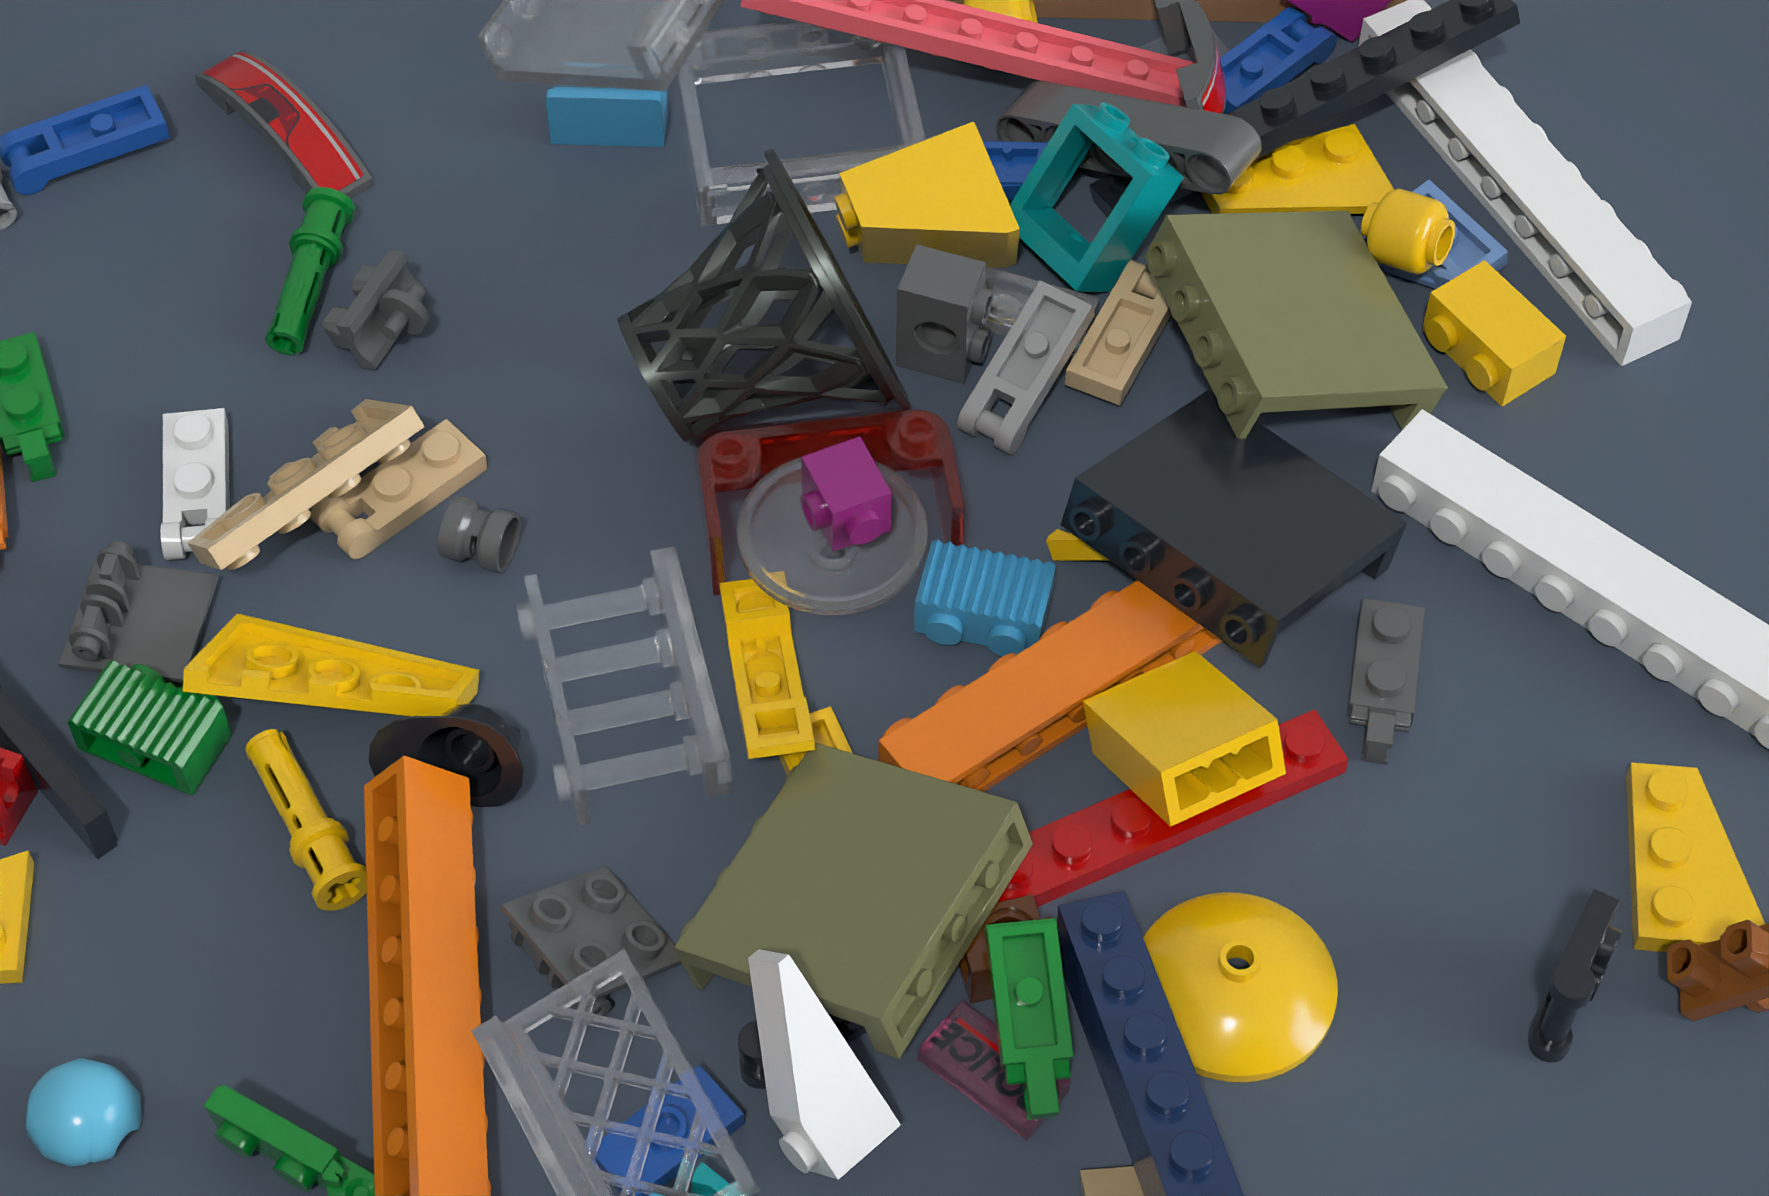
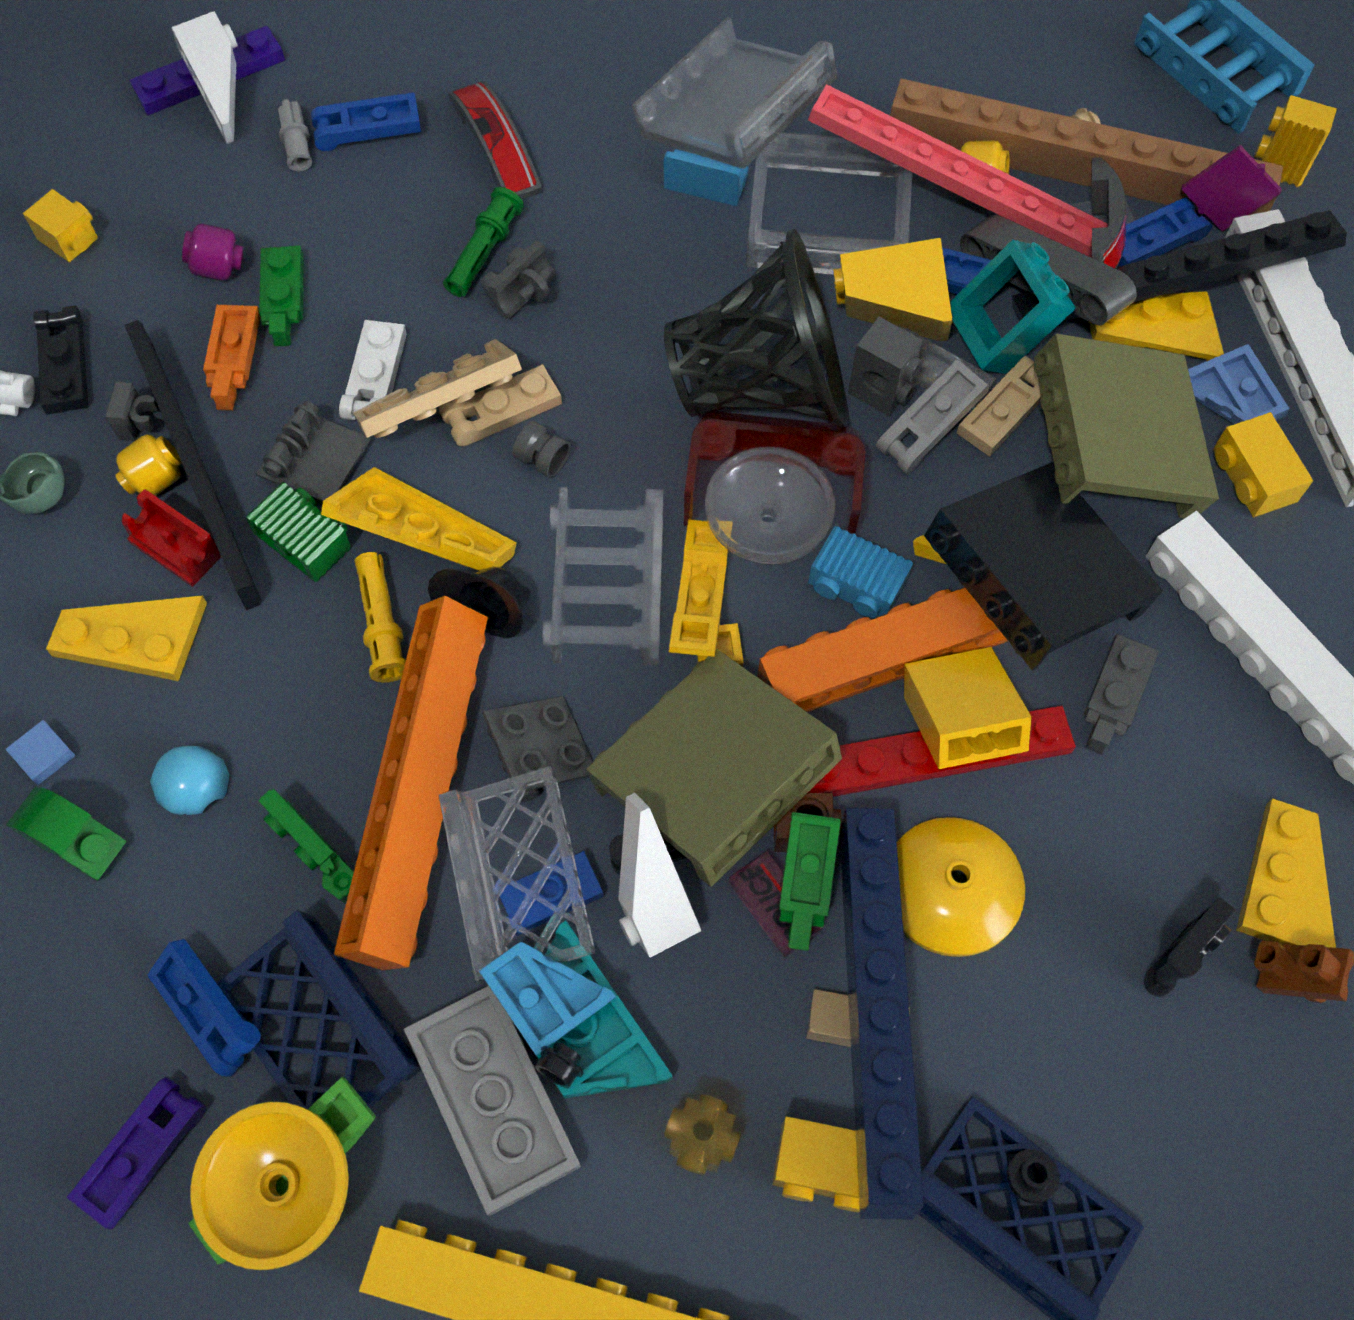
camera: 15 degrees right, 10 degrees up
magenta brick [800,436,892,551] -> none
yellow head [1361,189,1455,275] -> none

